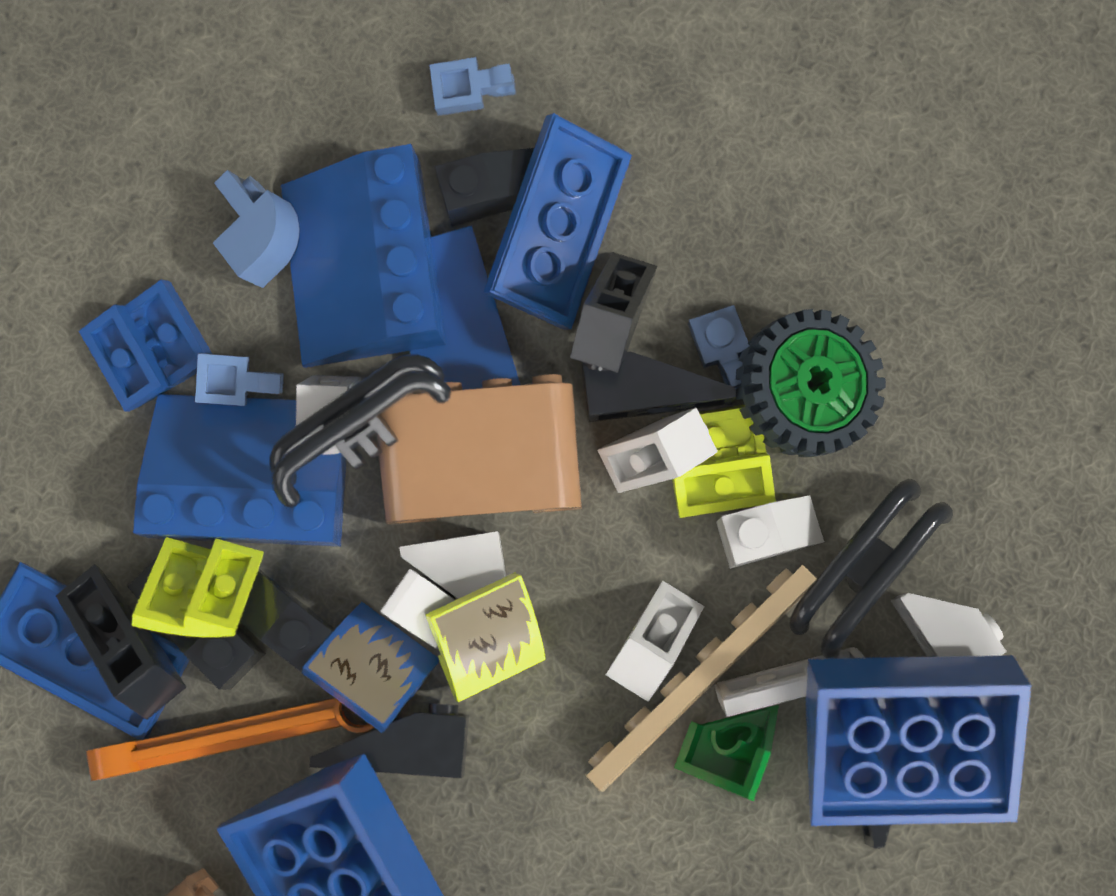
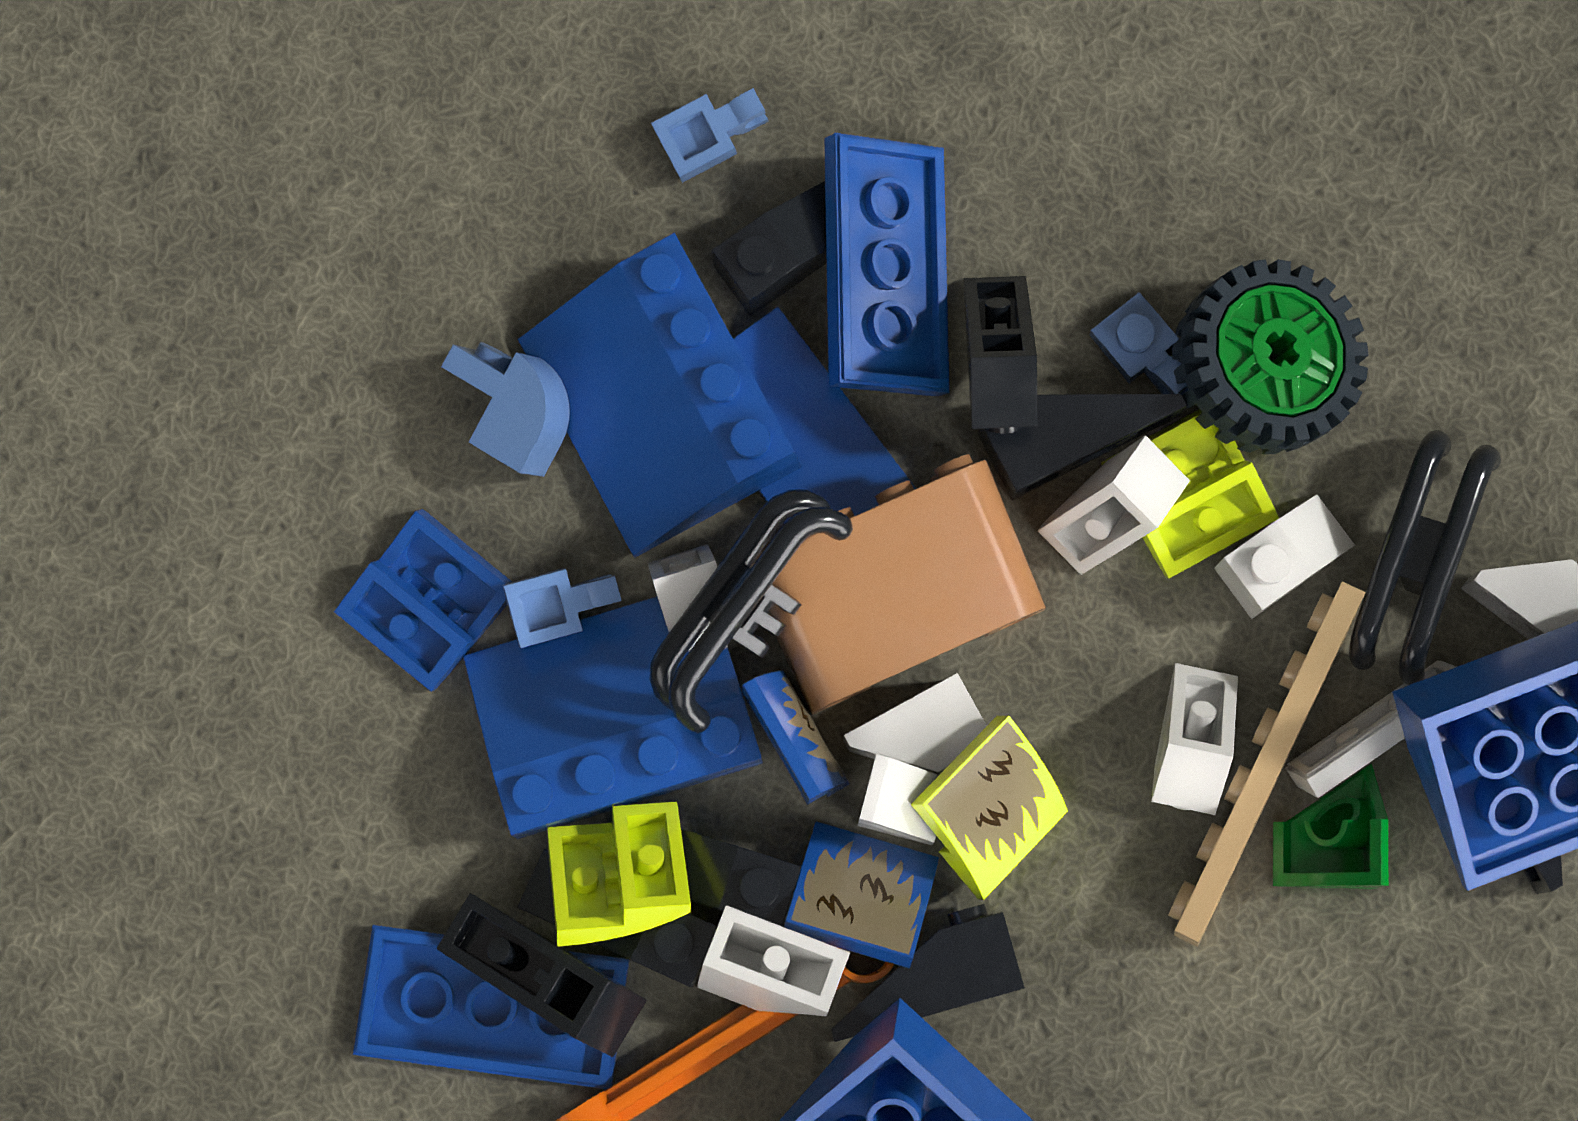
camera: 20 degrees left, 0 degrees up
none -> white slope [697,905,850,1016]
none -> blue slope [742,671,850,805]

